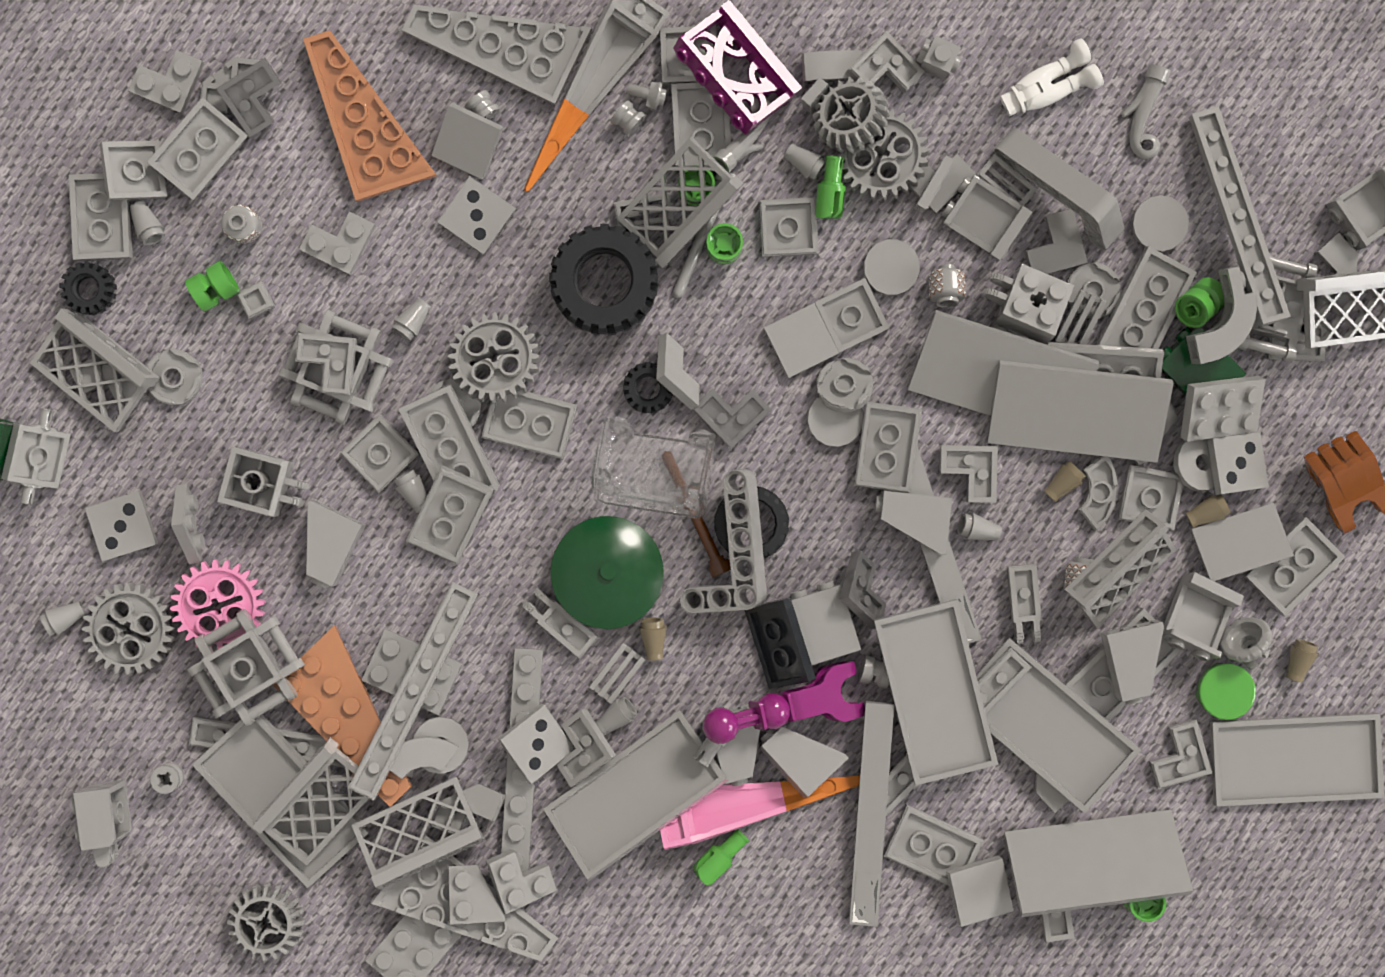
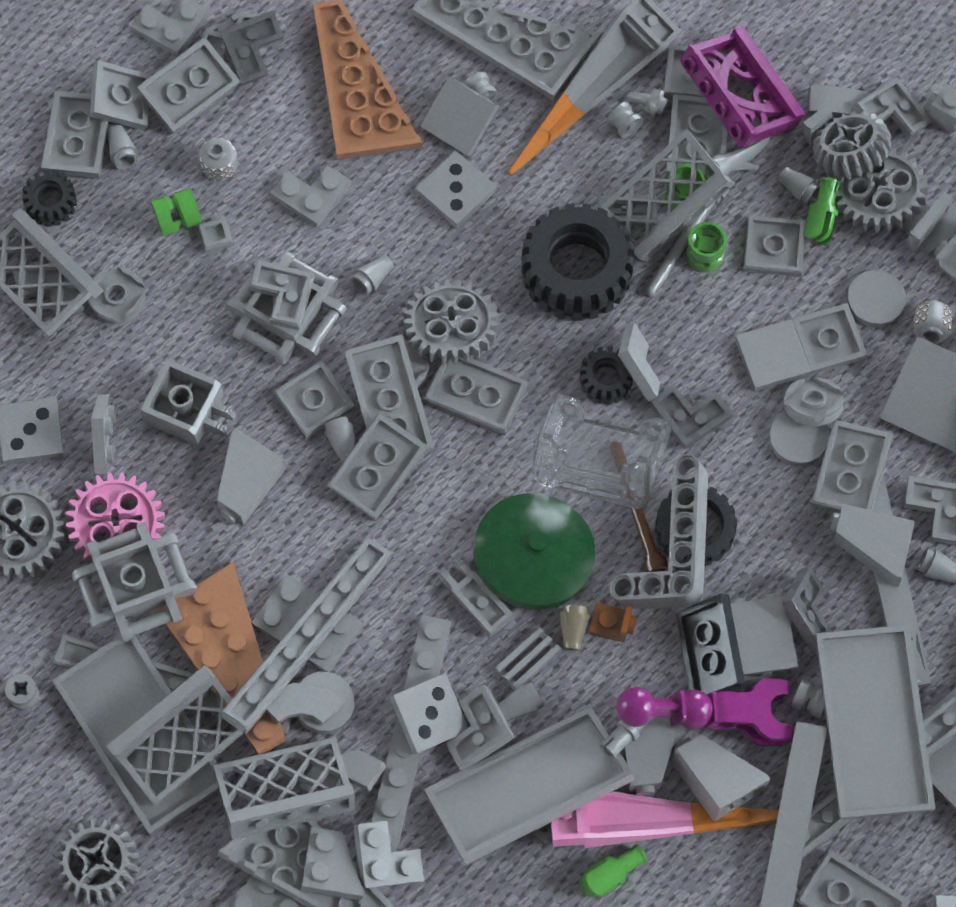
camera: 15 degrees right, 20 degrees down
none -> dark orange bracket [589,603,637,643]

